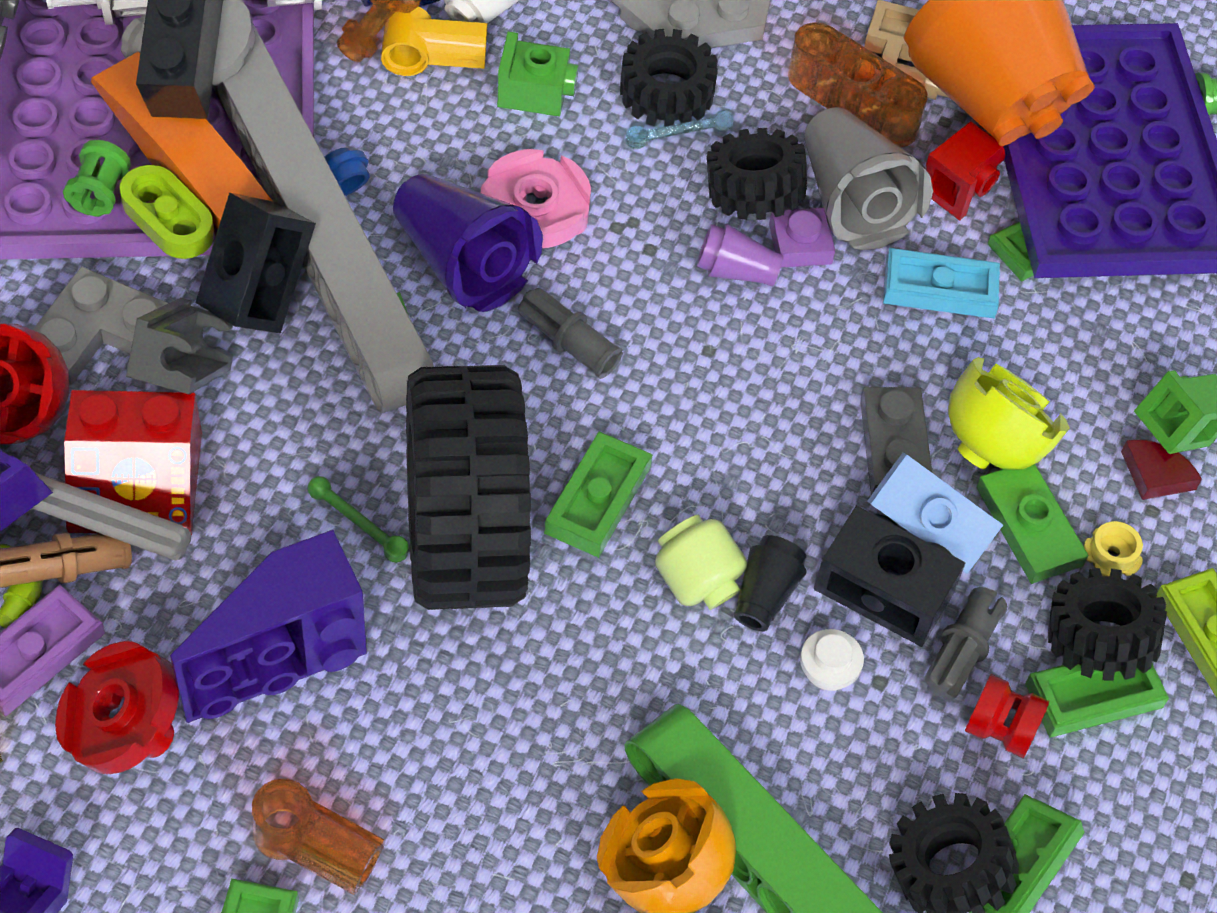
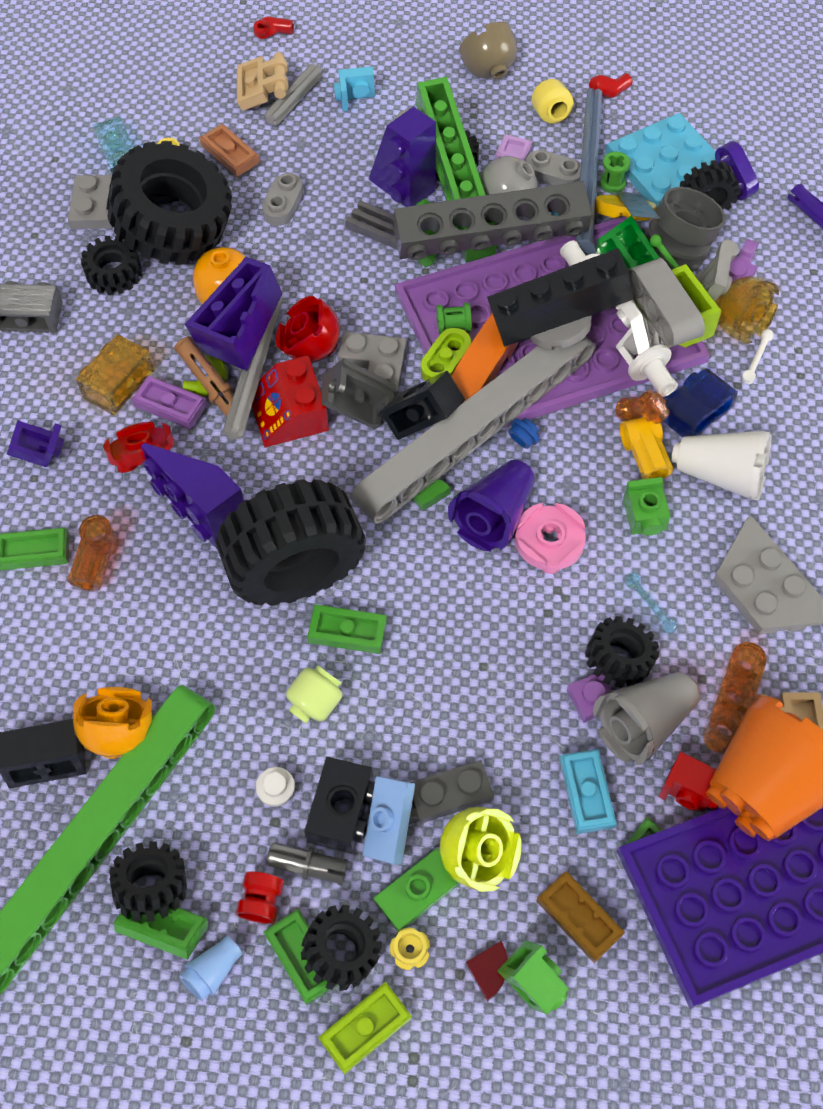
camera: 80 degrees right, 5 degrees up
dark grey axle [518,288,623,379] -> none
black tyre [620,29,718,129] -> none
medium lavender cone [696,223,784,287] -> none
black cone [733,535,807,632] -> none
none -> light blue cone [179,936,243,1001]
none -> pearl gold plate [536,871,625,964]

